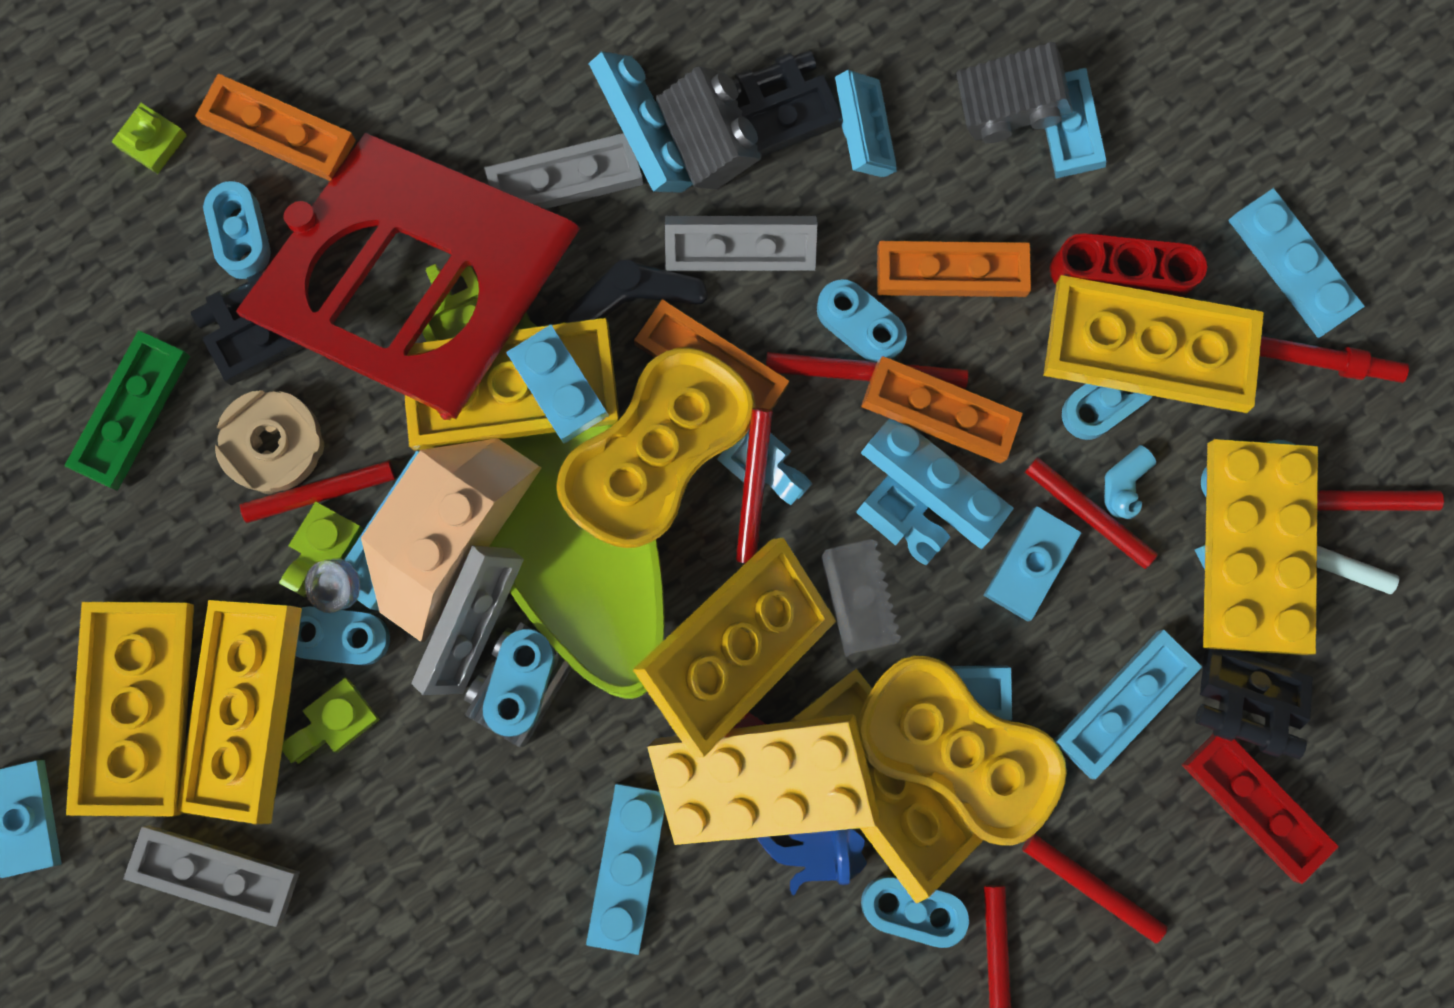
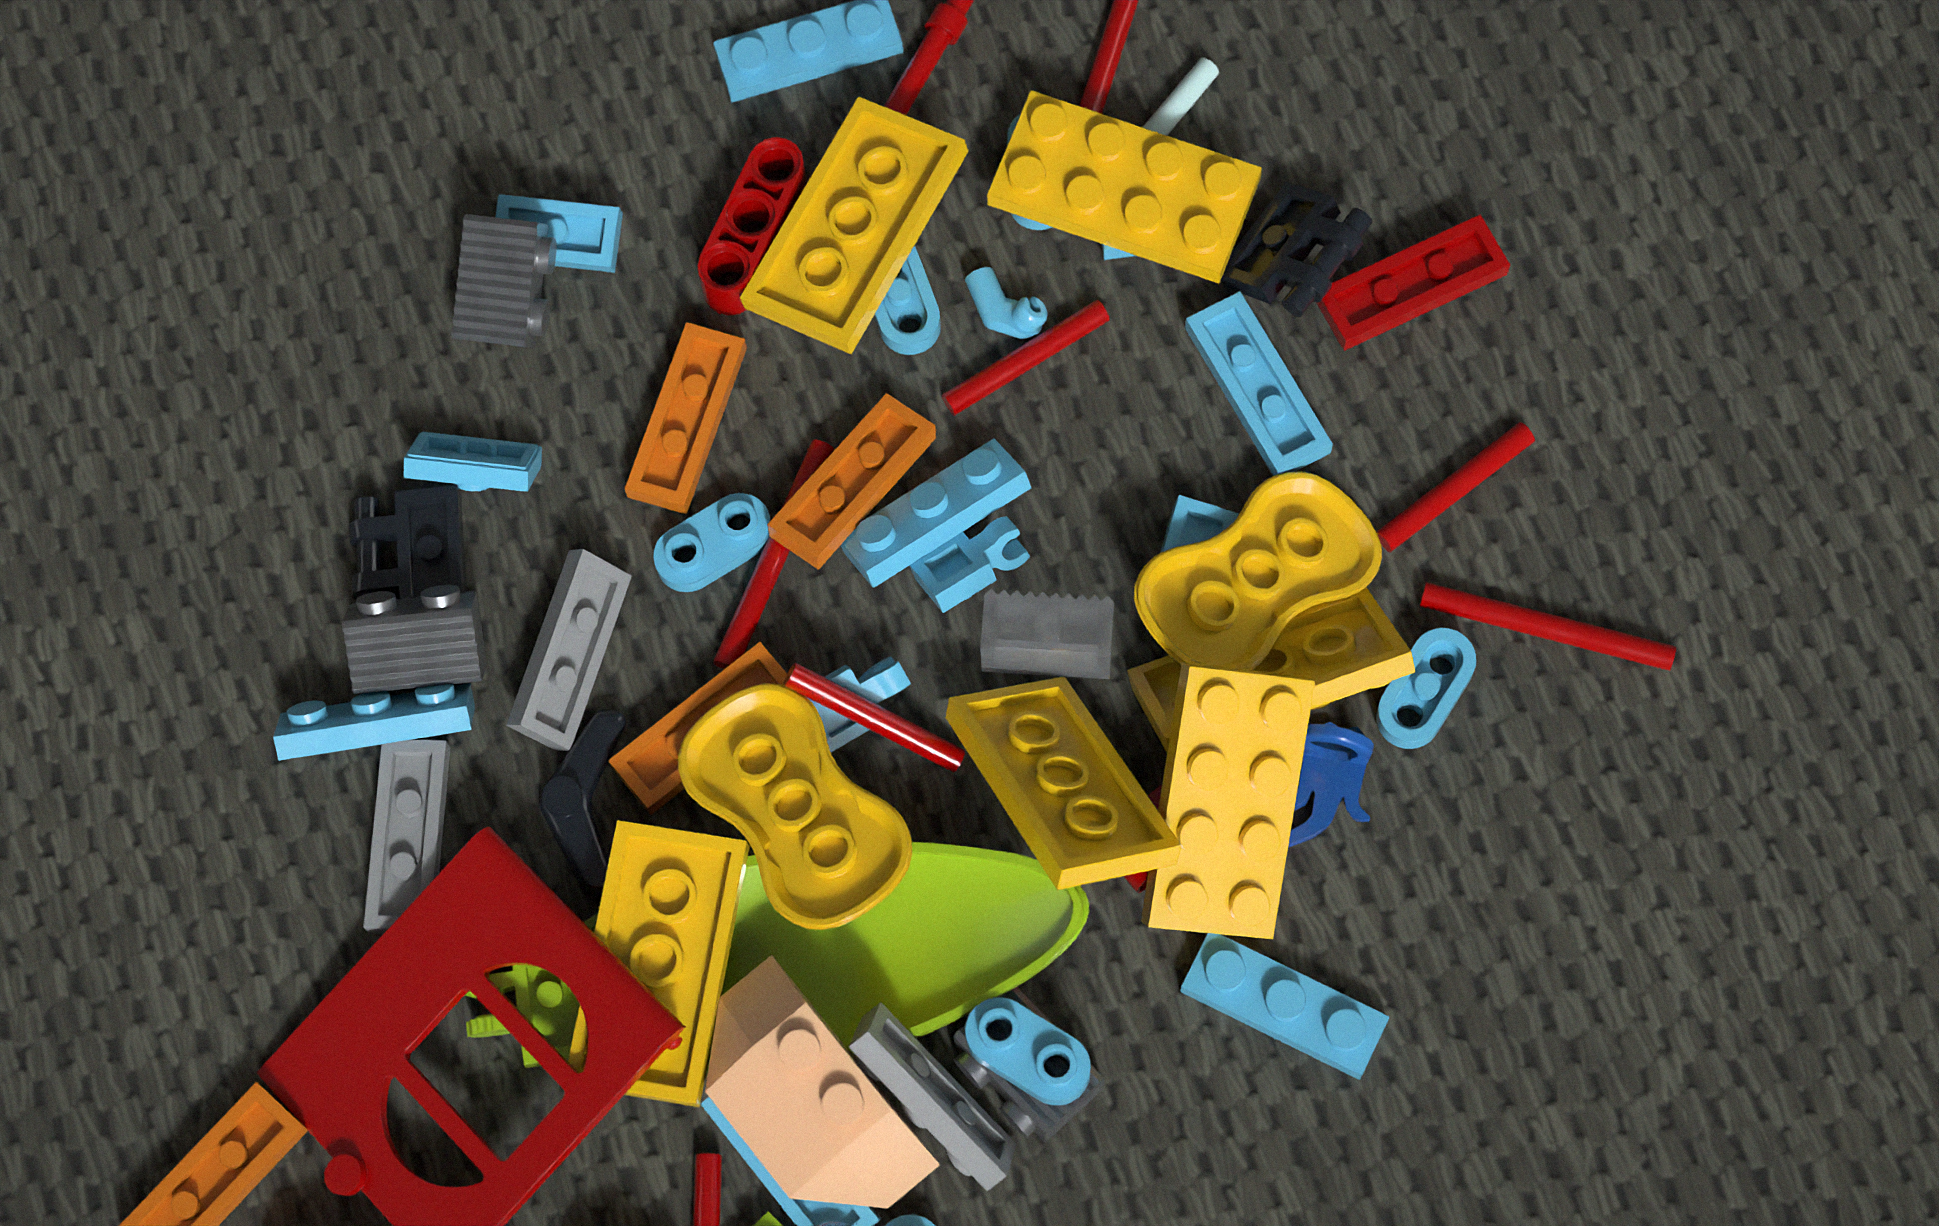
camera: 65 degrees left, 10 degrees down
medium azure plate [506,325,609,444] -> none
medium azure plate [984,506,1081,622] -> none

